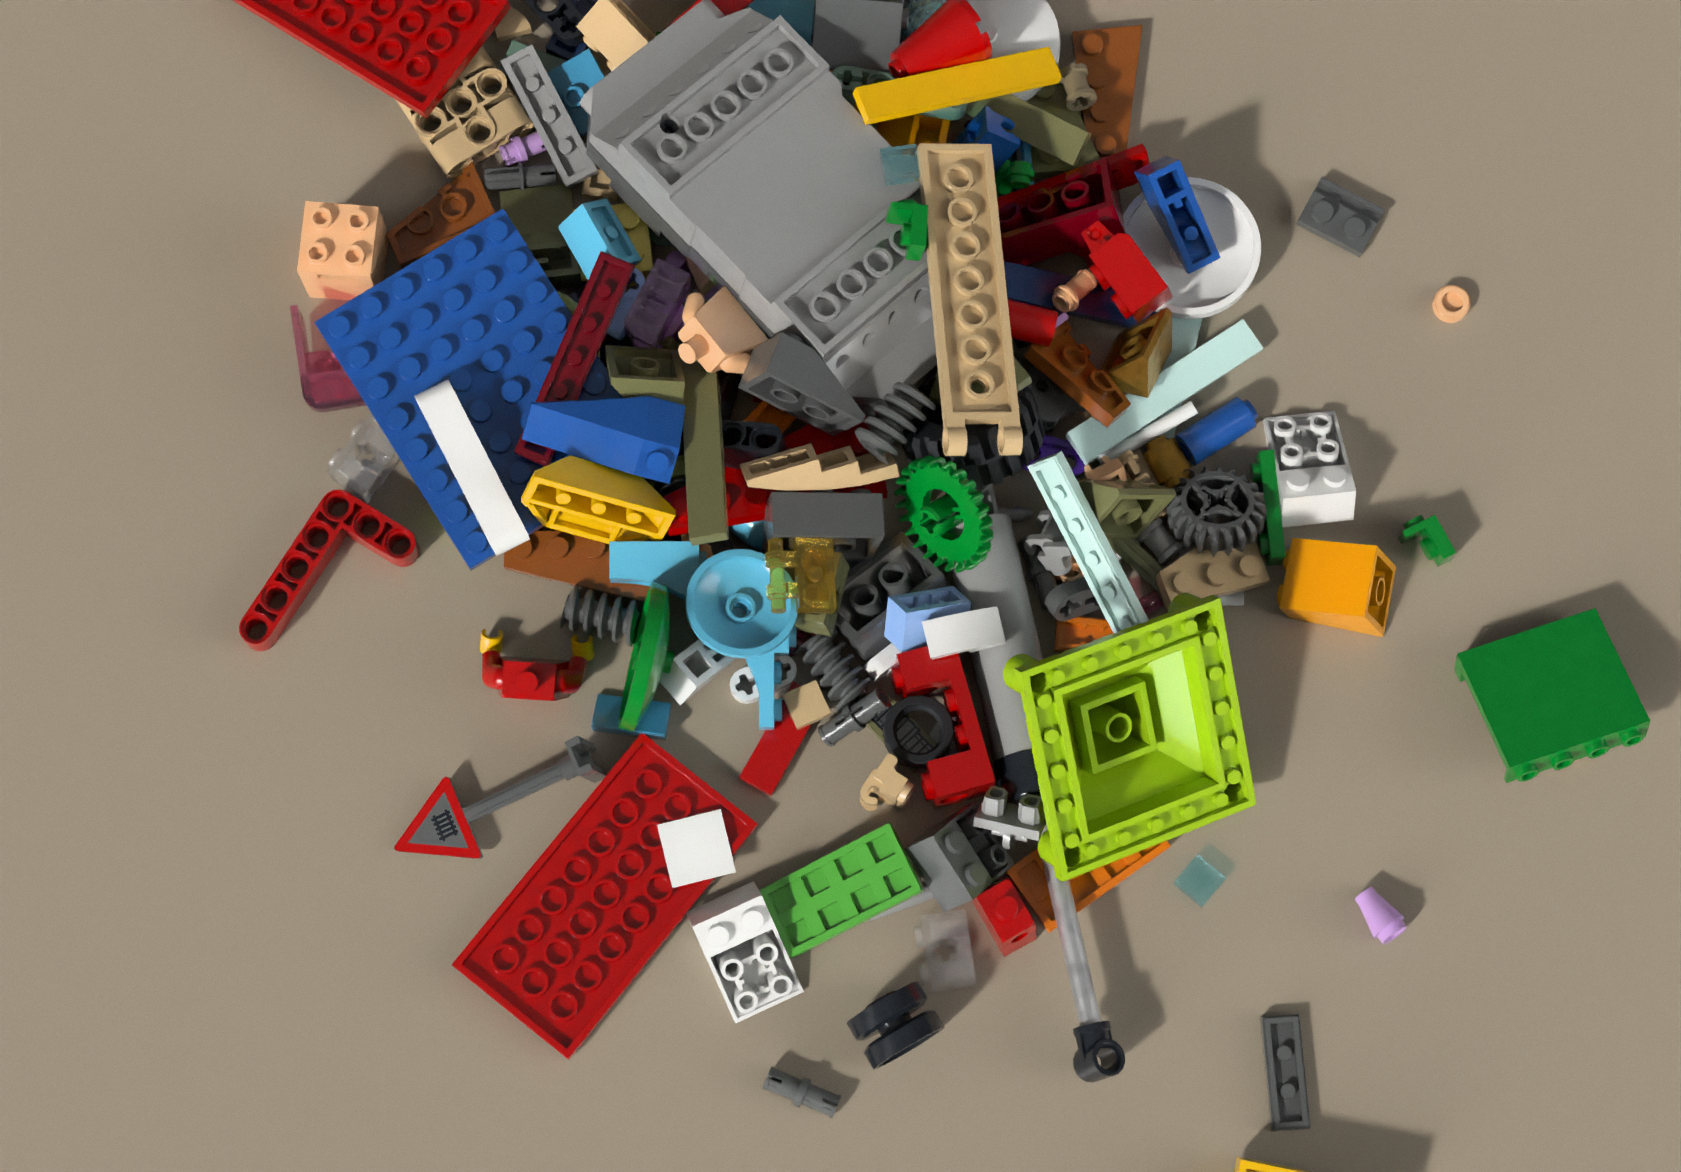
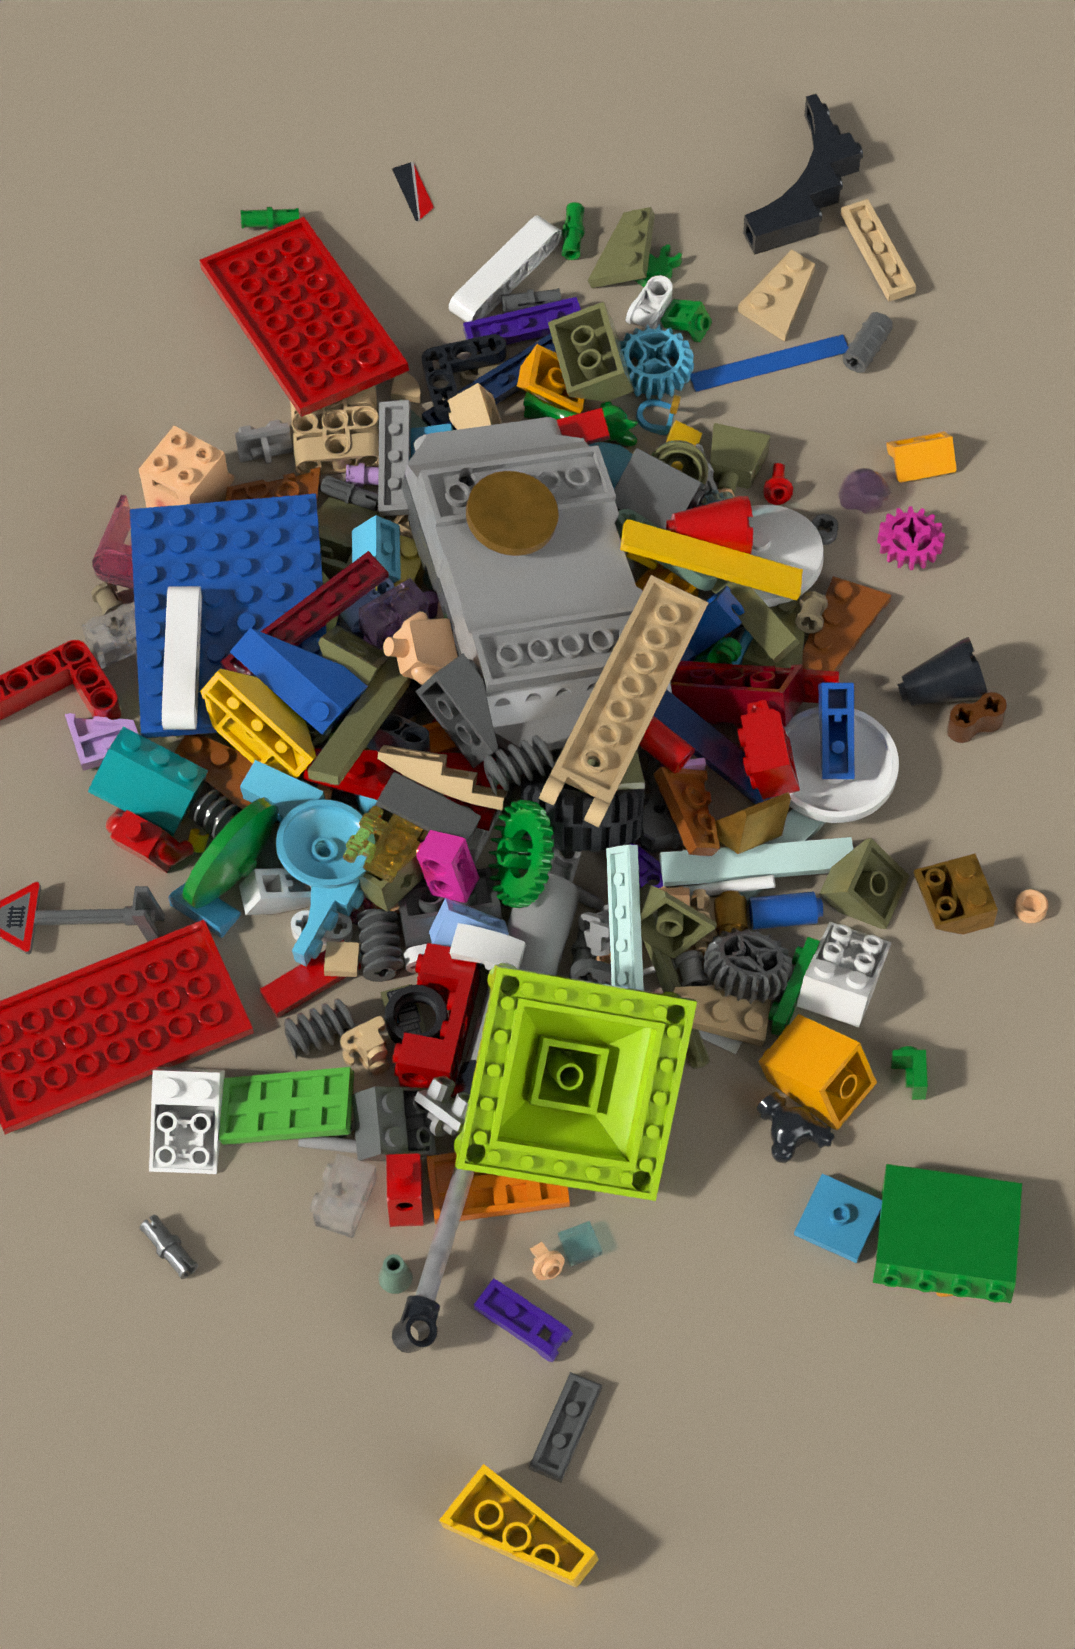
camera: 30 degrees right, 15 degrees down
white sticker [657,809,736,888] -> none
dark grey pin [818,688,891,747] -> none
black wheel [847,981,945,1070] -> none
clear light blue tile [880,144,921,186] -> none
green bracket [886,199,928,261] -> none
light nougat pin [1052,269,1097,312] -> none
dark grey plate [1296,177,1385,258] -> none
lavender cone [1355,887,1407,945] -> none
none -> lavender wing [65,713,138,771]
none -> teal slope [88,726,208,836]
none -> dark tan bush [91,581,129,623]
none -> light grey hips [235,419,293,464]
none -> dark grey piece [284,998,356,1059]
none -> sand green cone [378,1254,413,1294]
none -> dark pink brick [416,830,479,903]
none -> pearl gold piece [466,471,559,556]
none -> dark purple plate [474,1278,573,1362]
none -> light nougat plate [530,1242,565,1280]
none -> black animal [756,1092,835,1164]
none -> dark azure plate [794,1174,882,1263]
none -> olive slope [819,838,910,929]
none -> black cone [897,637,988,706]
none -> pearl gold slope [913,853,998,935]
none -> reddish brown axle [947,692,1007,743]

